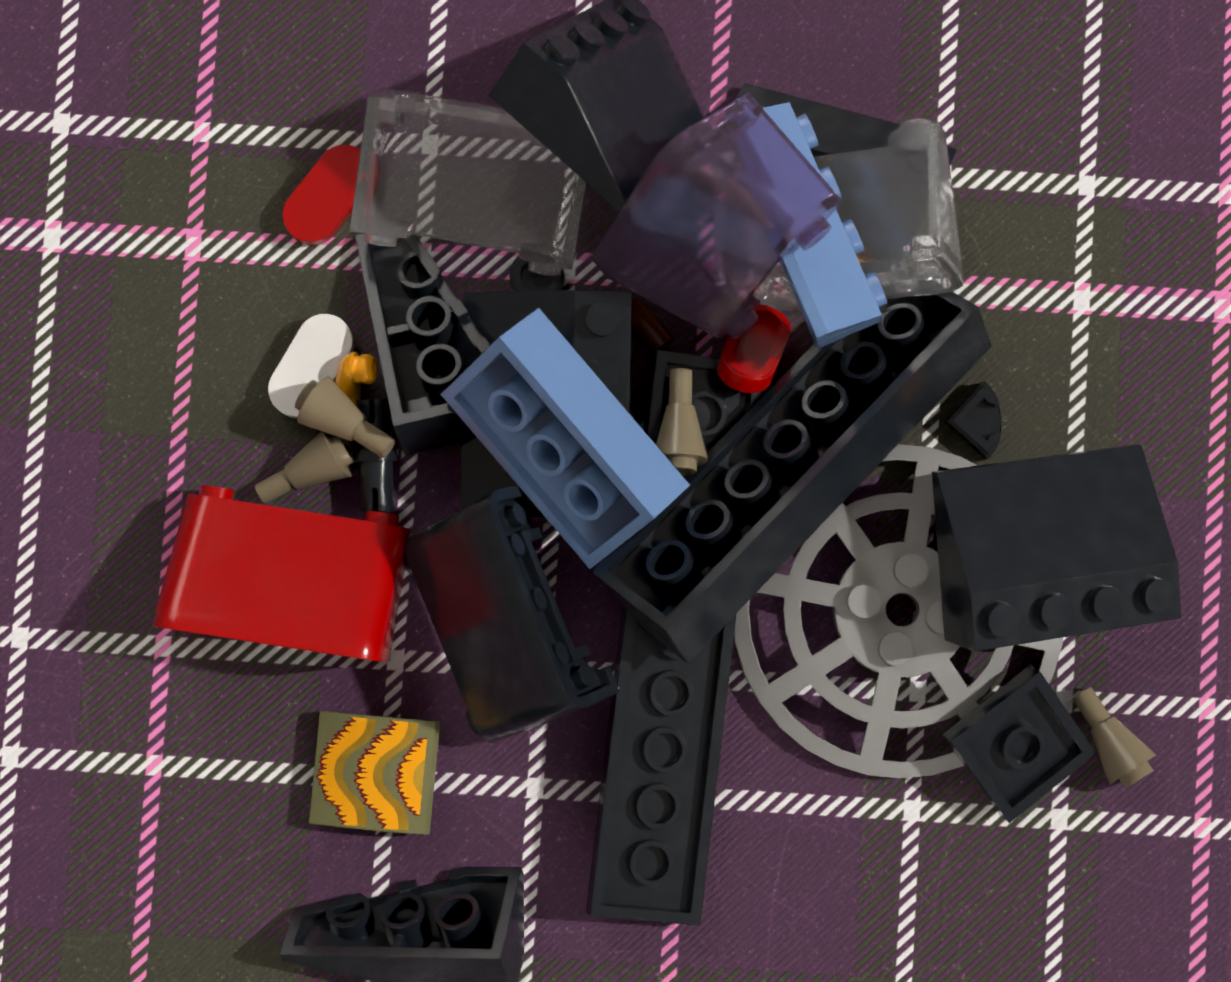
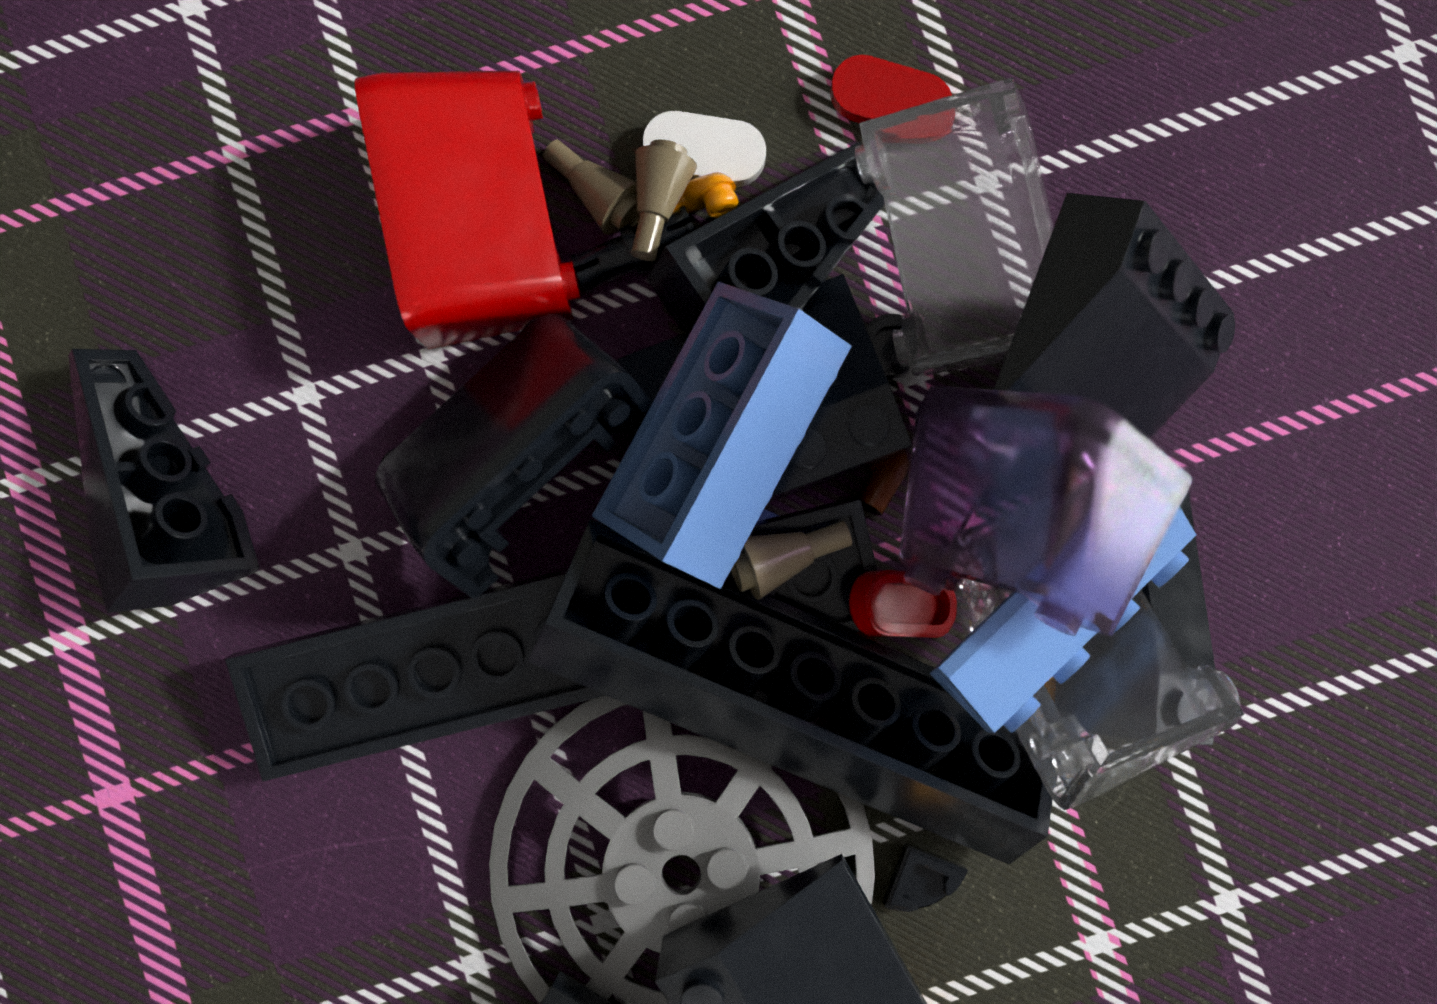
camera: 75 degrees right, 0 degrees up
slope [309,711,440,835] -> none

